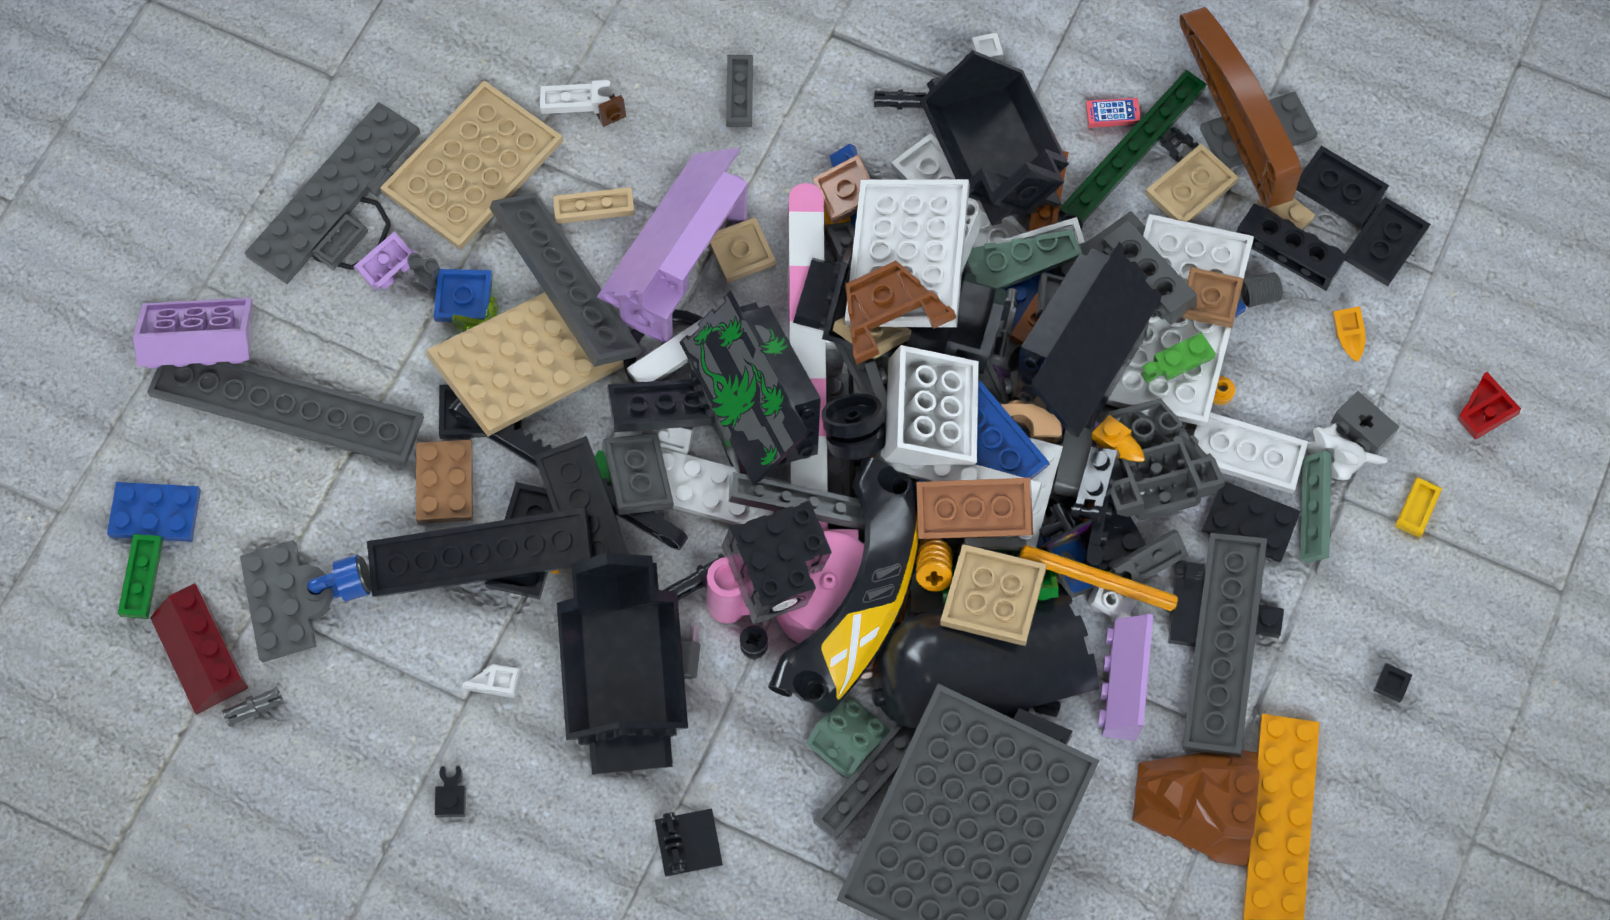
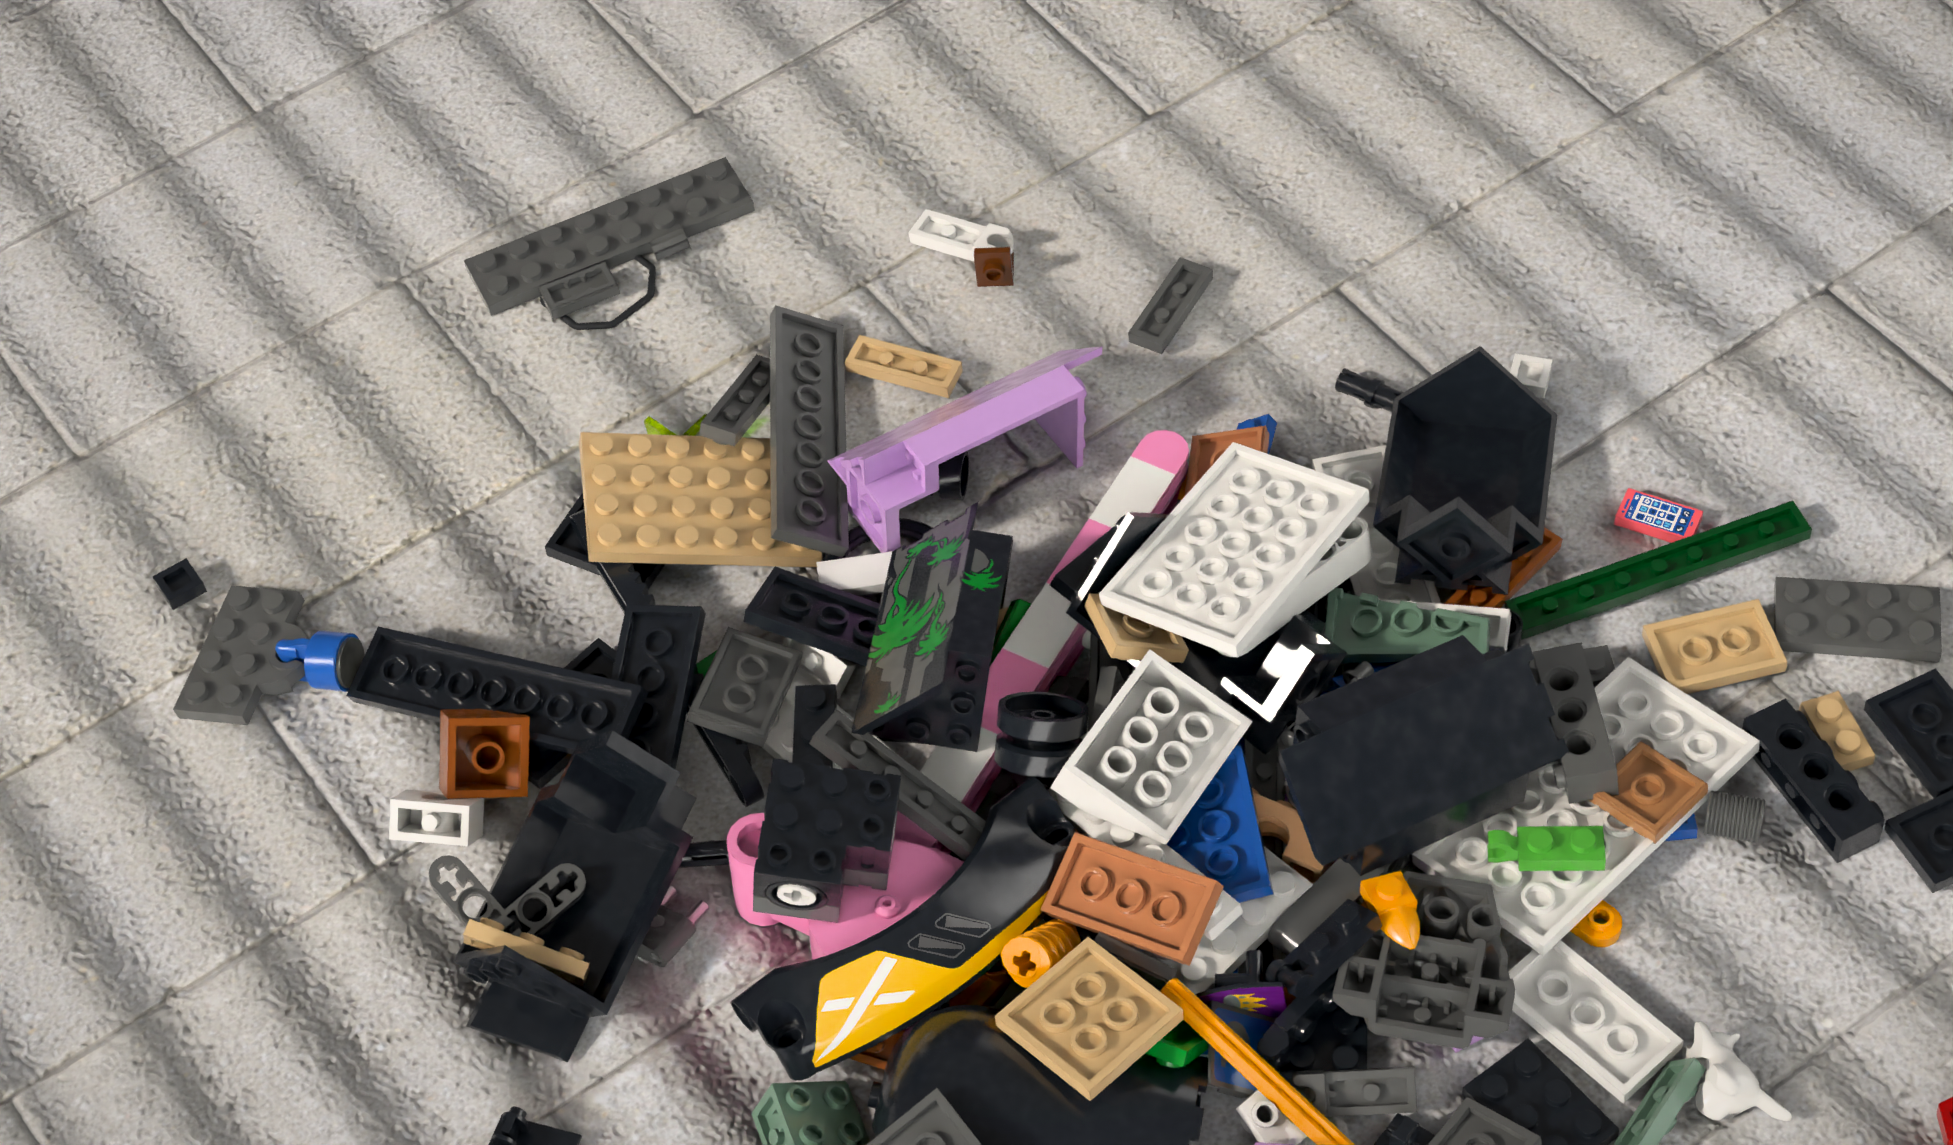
camera: 35 degrees right, 15 degrees down
blue plate [107,482,201,542] -> none
green plate [118,534,164,619] -> none
lavender slope [133,298,252,368] -> none
dark grey plate [147,361,424,466] -> none
dark red slope [150,583,248,715] -> none
dark grey pin [222,687,284,727] -> none
lavender bracket [353,232,417,291] -> none
tan plate [380,81,563,251] -> none
dark grey plate [407,253,440,293] -> none
medium nougat plate [416,440,473,524] -> none
blue plate [433,269,493,323] -> none
black plate [434,766,466,818] -> none
white tile [462,664,521,698] -> none
tan plate [709,217,776,284] -> none
black wheel [740,625,768,659] -> none
dark orange wing [845,260,956,364] -> none
black piece [1159,127,1199,162] -> none
dark orange beam [1179,7,1301,209] -> none
dark grey brick [1331,391,1399,454] -> none
light orange plate [1332,306,1366,362] -> none
none -> black plate [153,558,207,610]
none -> white brick [389,789,484,846]
none -> dark grey beam [429,855,586,937]
none -> dark orange slope [439,709,530,799]
none -> tan plate [463,917,590,987]
none -> dark grey plate [699,354,770,447]
none -> black plate [792,684,837,768]

